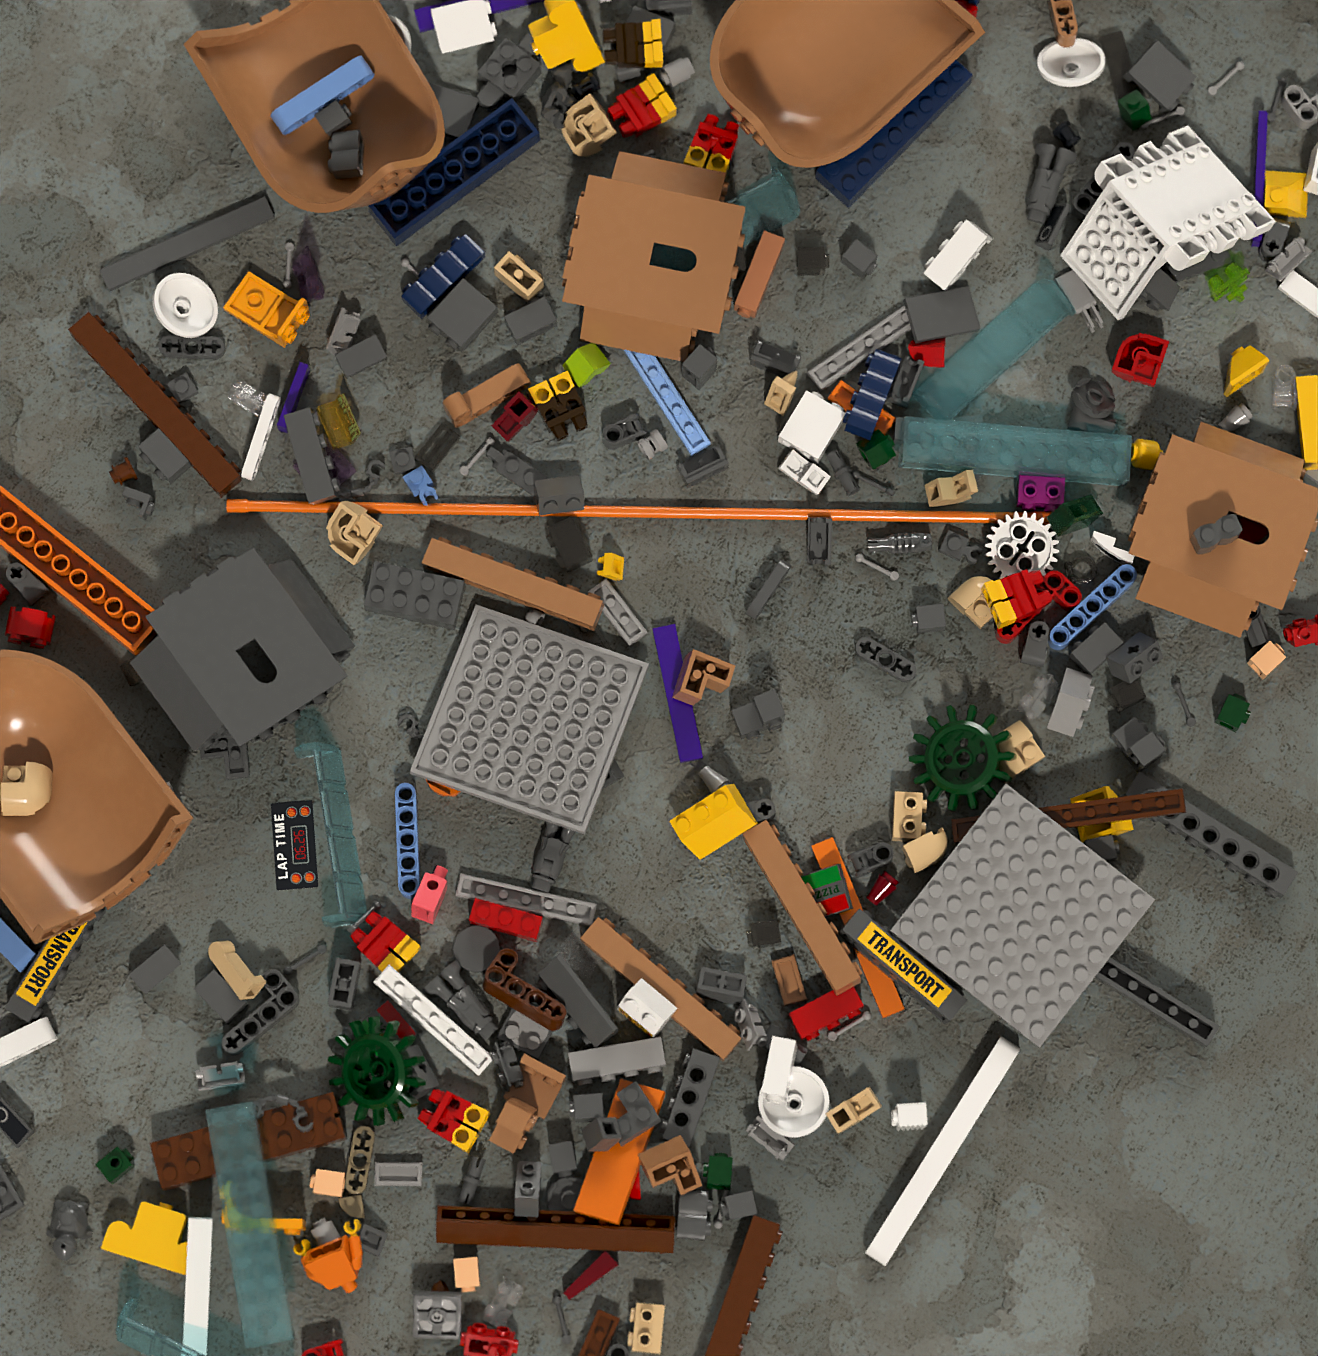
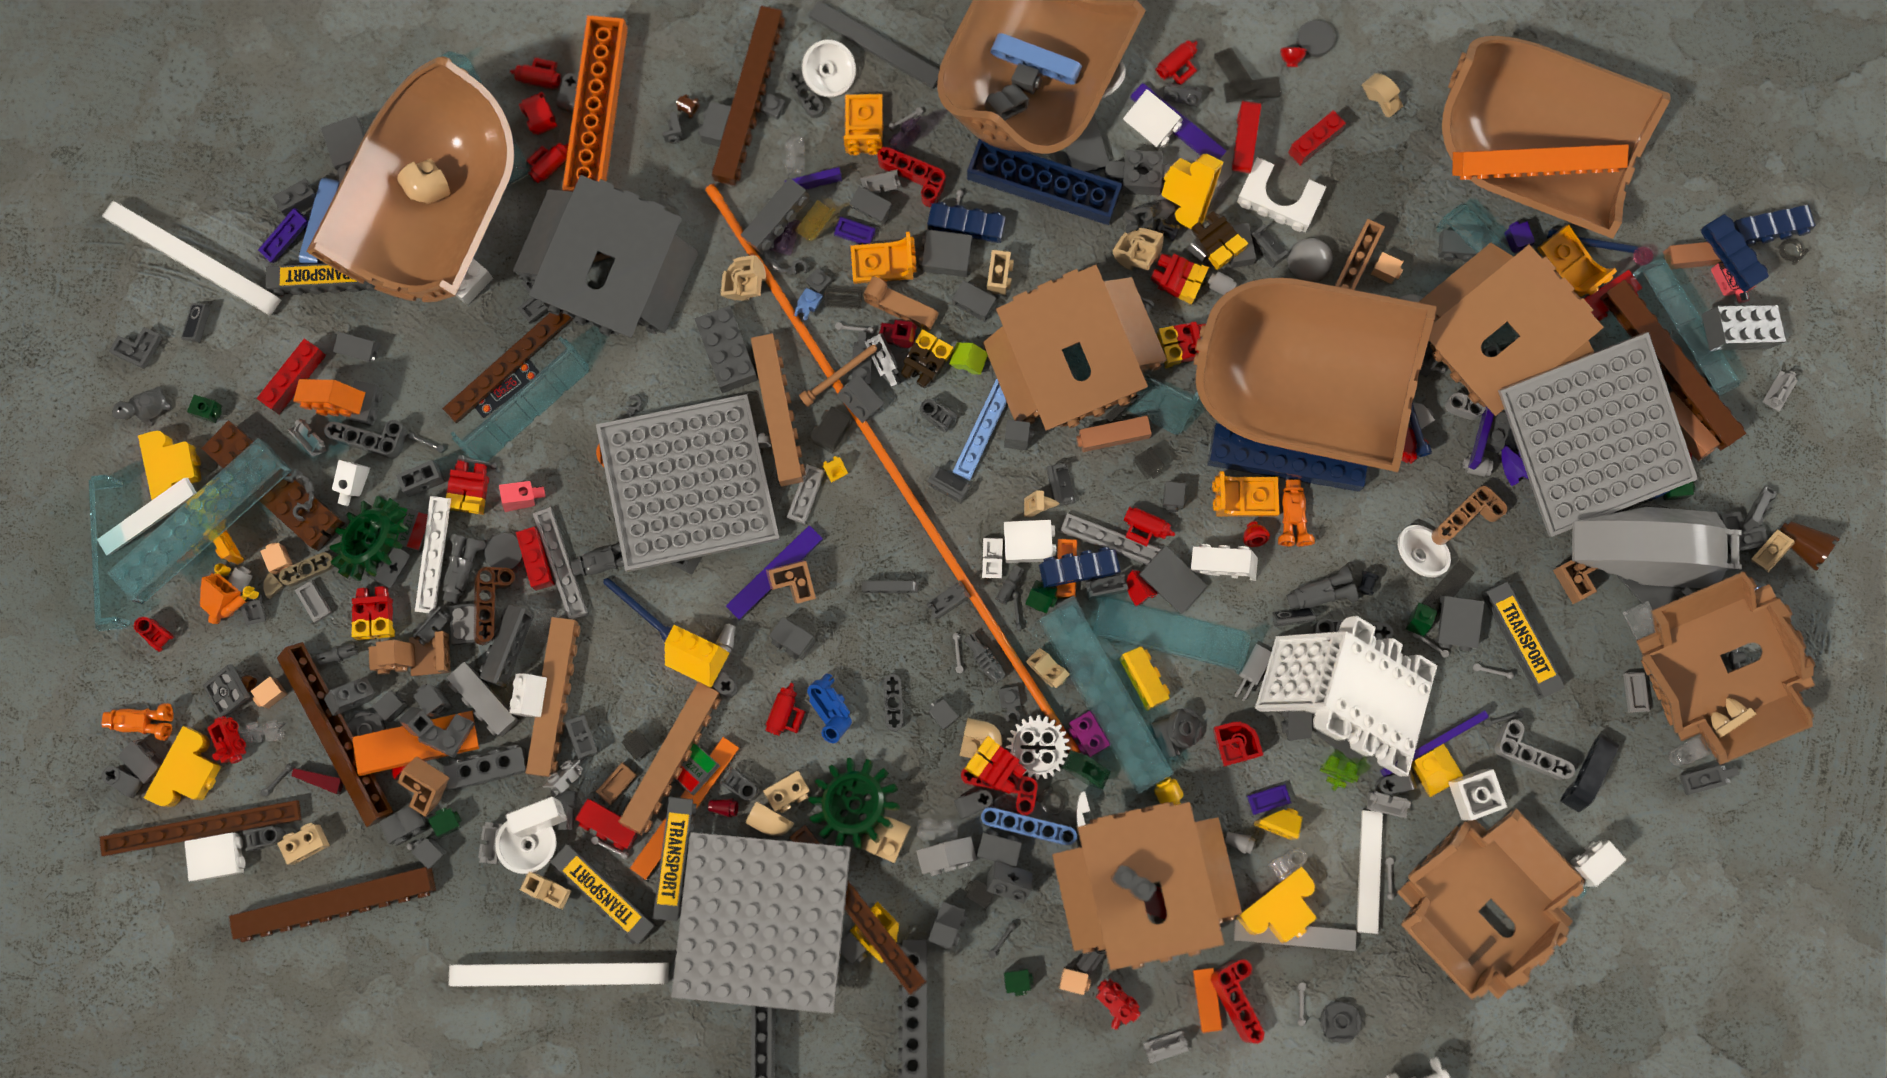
camera: 60 degrees right, 0 degrees up
tan leg [208,941,266,1000] -> none
white beam [241,393,281,481] -> none
medium blue beam [395,783,420,899] -> none
light grey wheel [637,429,668,460] -> none
white brick [891,1103,927,1131] -> none
none -> red brick [256,338,326,415]
none -> orange brick [293,379,365,417]
none -> white torso [332,460,370,506]
none -> reddish brown plate [442,313,574,424]
none -> red piece [526,143,569,184]
none -> brick [551,844,657,944]
none -> dark blue piece [603,578,672,641]
none -> red piece [765,683,806,736]
none -> medium nougat piece [799,345,877,407]
none -> blue piece [807,673,852,743]
none -> dark purple tile [834,216,876,245]
none -> light orange bracket [851,231,917,284]
none -> hinge [865,333,902,387]
none -> red beam [877,147,946,207]
none -> yellow slope [1119,646,1170,711]
none -> red piece [1123,507,1175,547]
none -> light orange bracket [1212,471,1279,517]
none -> red brick [1243,521,1270,547]
none -> dark purple tile [1247,784,1292,815]
none -> orange piece [1278,480,1315,547]
none -> brick [1482,582,1565,700]

